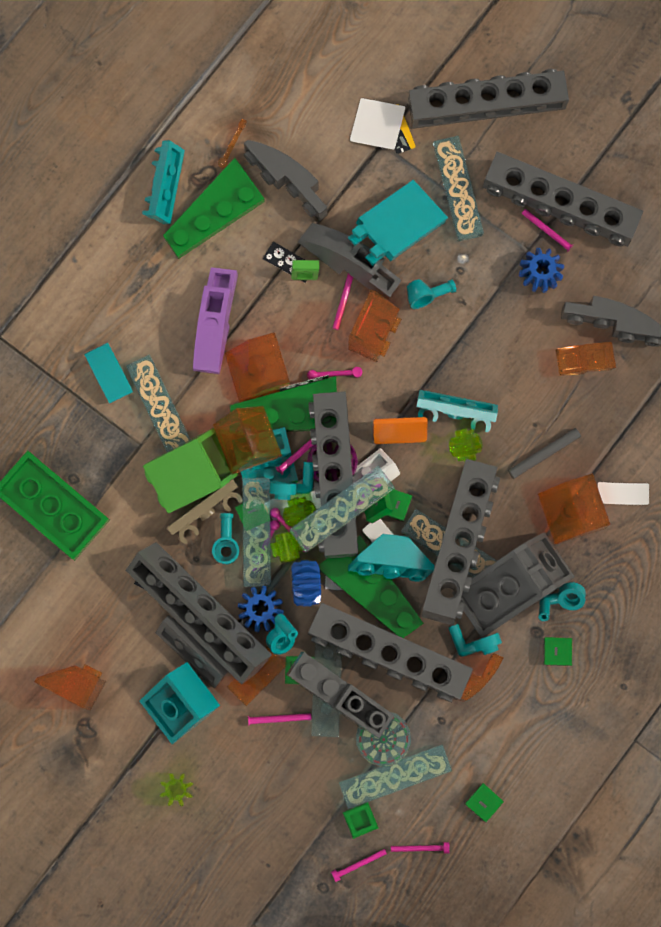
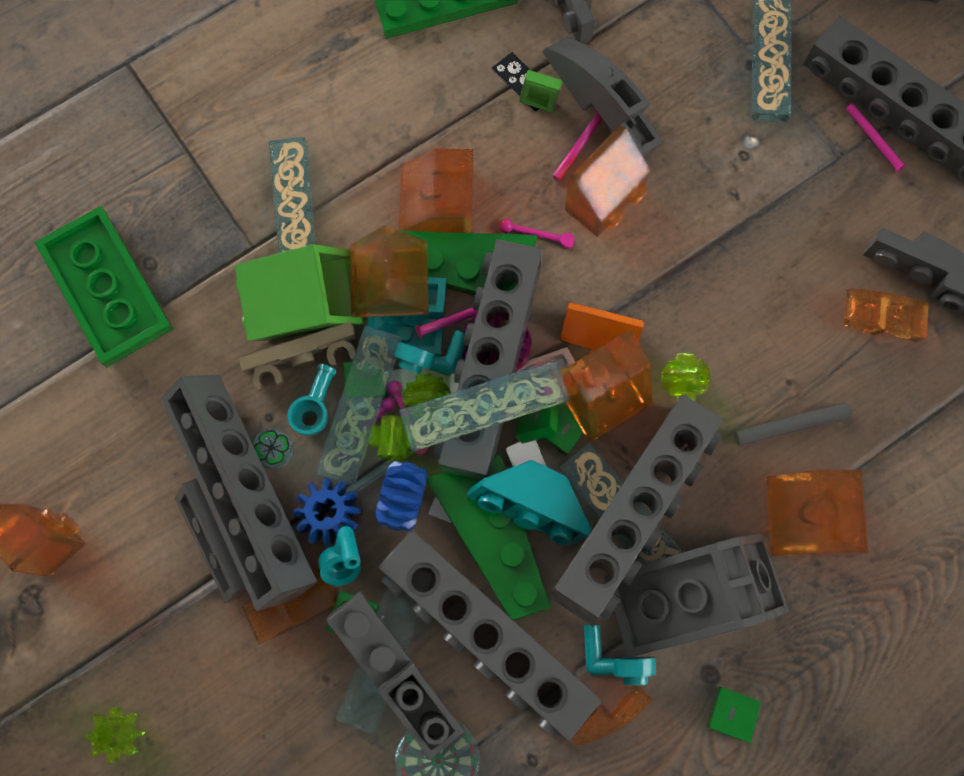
camera: 20 degrees right, 5 degrees down
teal slope [84,342,133,404] -> none
teal slope [139,662,220,744] -> none
medium lavender slope [193,268,238,374] -> none
dark pink piece [248,713,311,726] -> none
sticker [280,375,329,391] -> none
teal tile [348,179,448,265] -> none
teal bar [407,279,457,309] -> none
teal plate [416,390,498,432] -> none
blue gear [519,248,564,293] -> none
teal plate [538,582,586,622] -> none
white sticker [598,482,649,505] -> none
none -> tile [252,428,293,469]
none -> clear orange slope [550,329,653,442]

